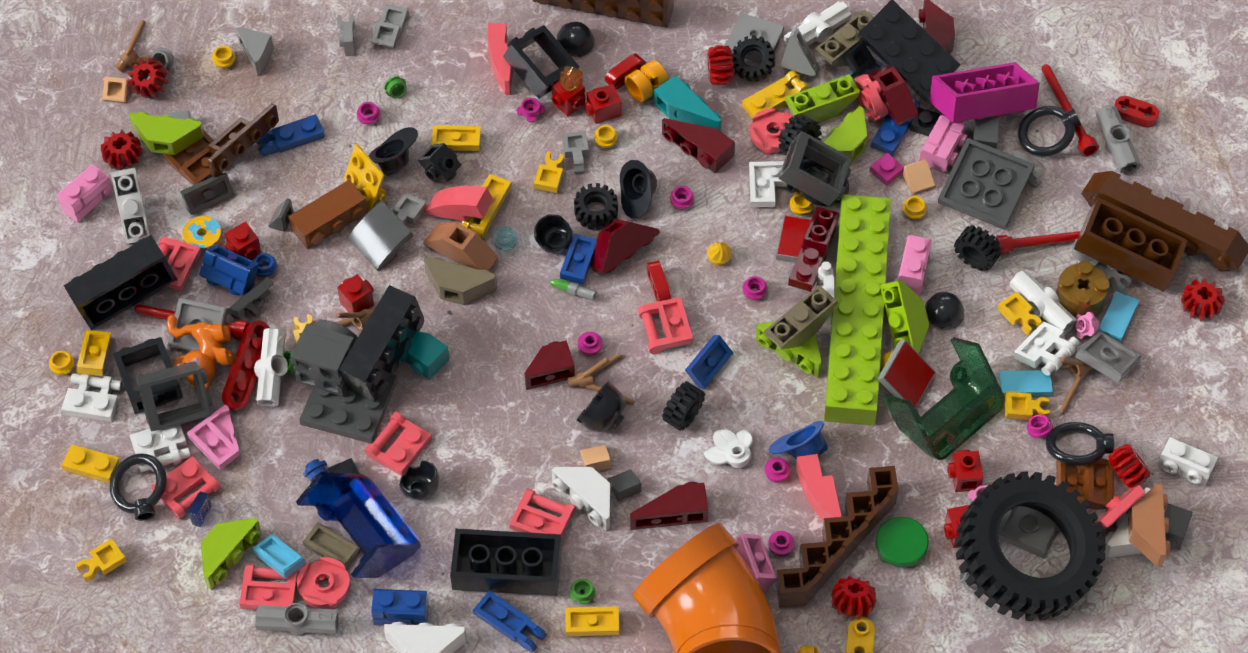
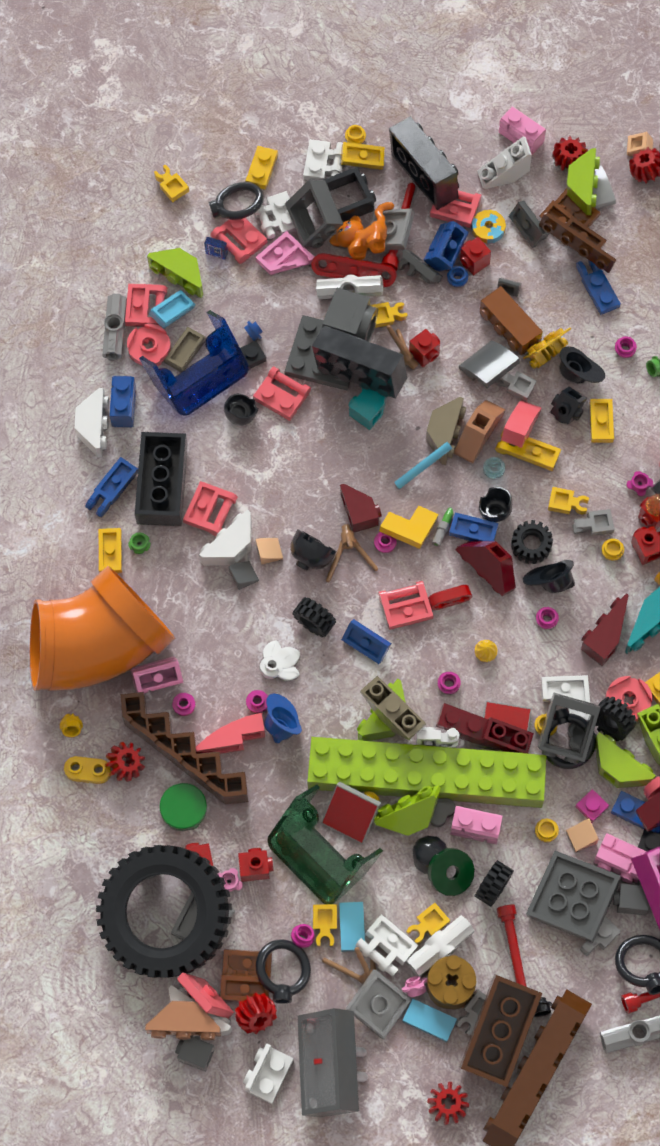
camera: 90 degrees right, 10 degrees up
dark red slope [630,482,708,530] -> none
none -> piece [297,1008,368,1117]
none -> yellow tile [379,505,439,549]
none -> medium azure bar [394,442,452,489]
none -> dark green tile [428,848,475,896]

